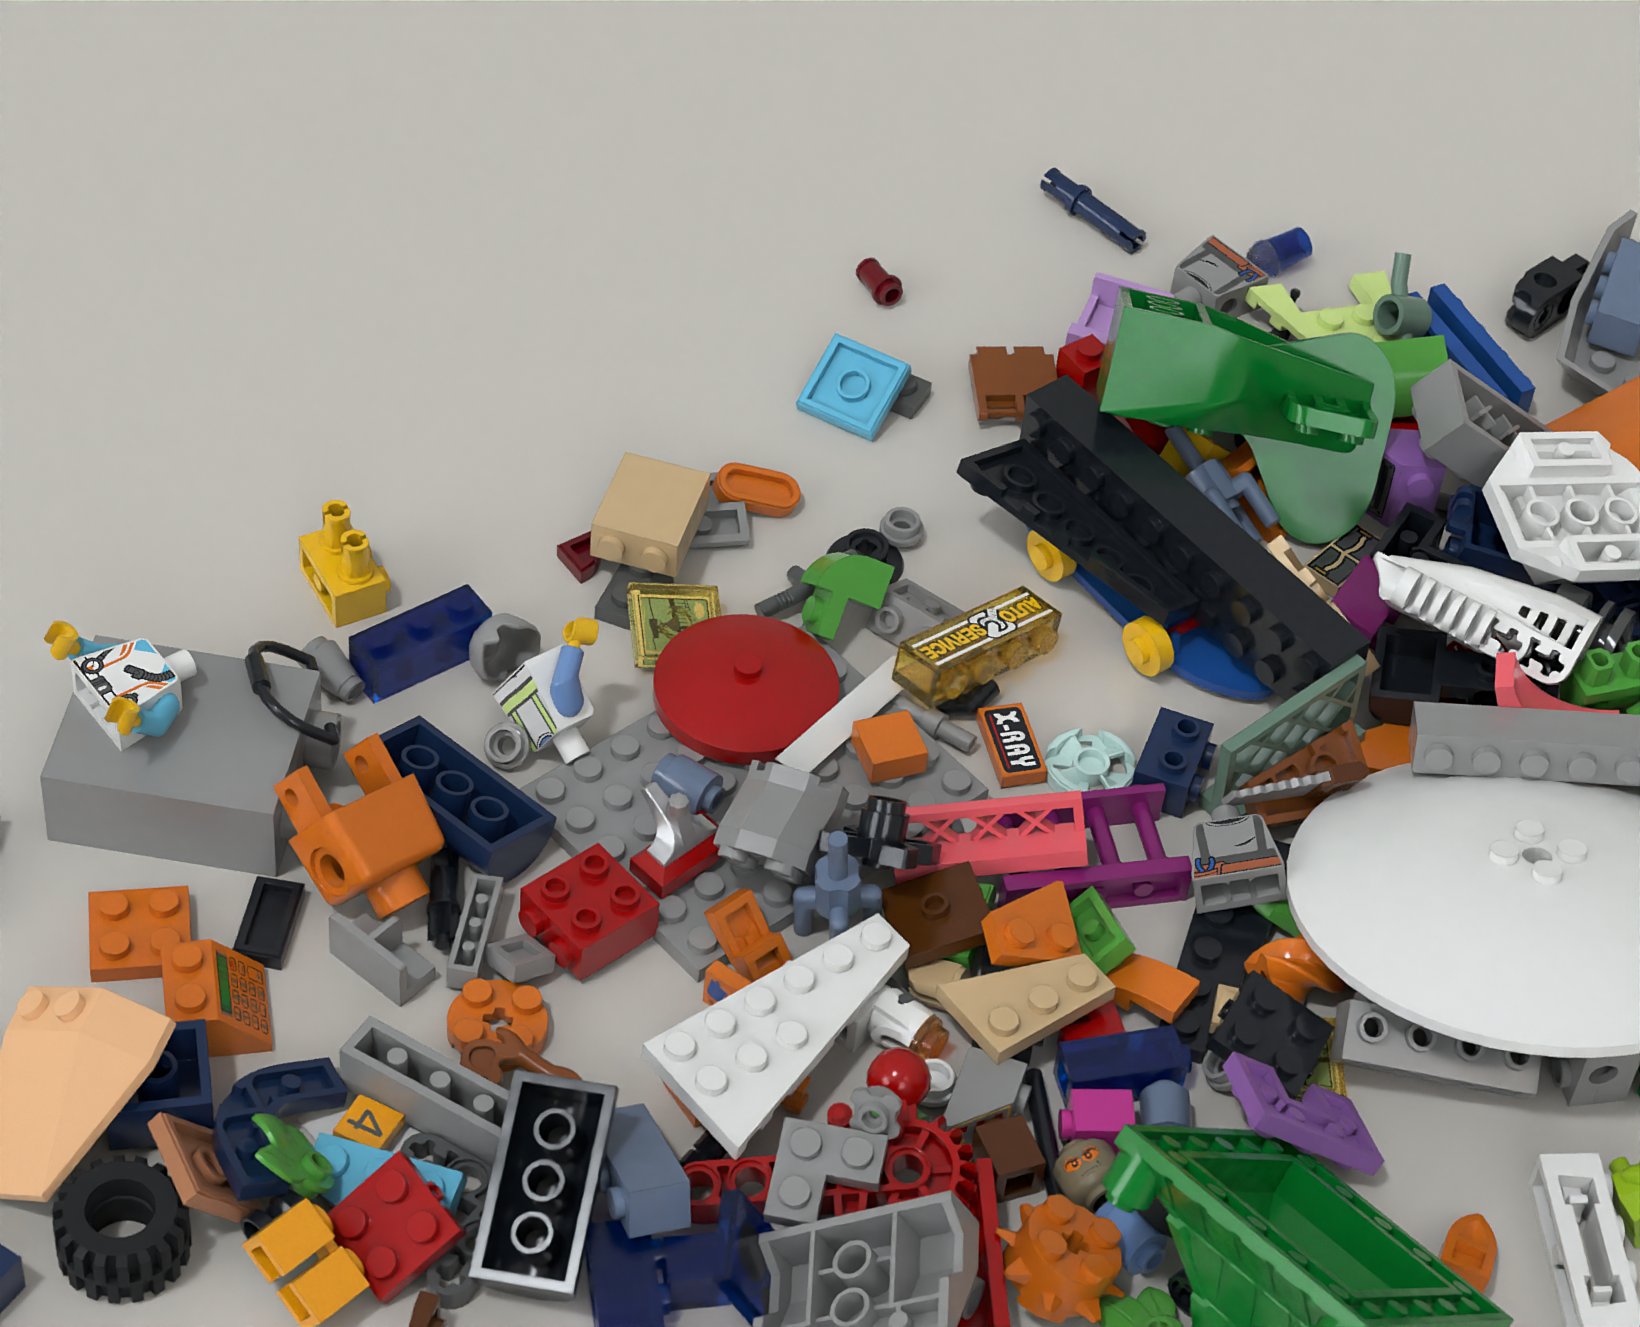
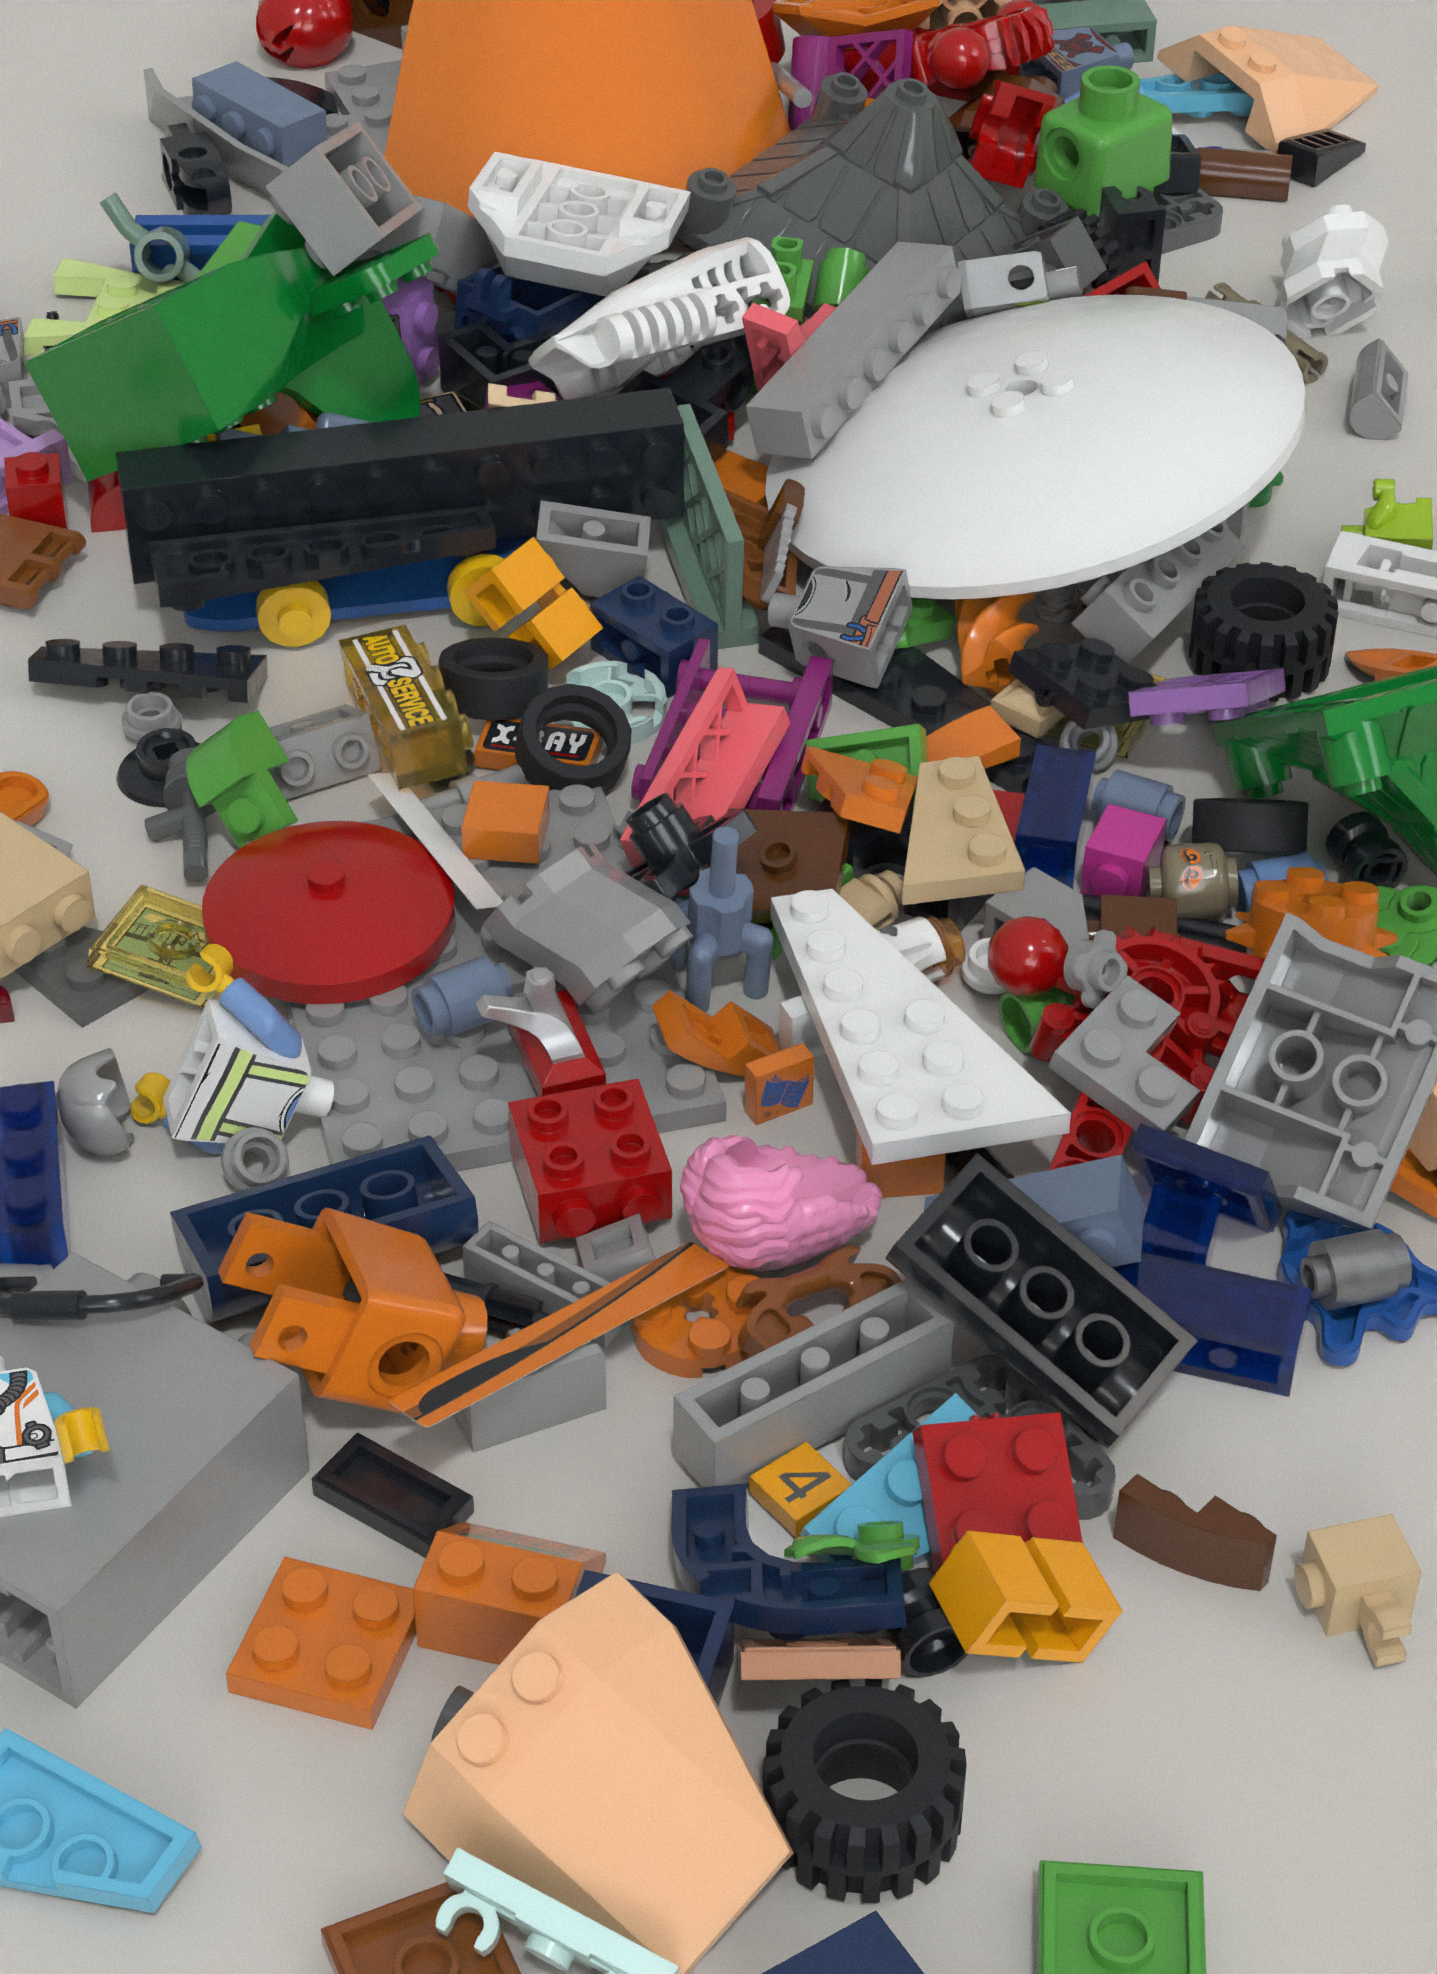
camera: 60 degrees left, 5 degrees down
none -> black wing [28,639,268,703]
none -> light grey brick [265,121,423,276]
none -> orange sticker [389,1242,728,1427]
none -> black tyre [438,637,548,720]
none -> light orange piece [463,537,603,671]
none -> black tyre [515,684,632,793]
none -> light grey slope [536,500,651,597]
none -> bright pink hair [680,1135,882,1272]
none -> black tyre [1189,562,1339,702]

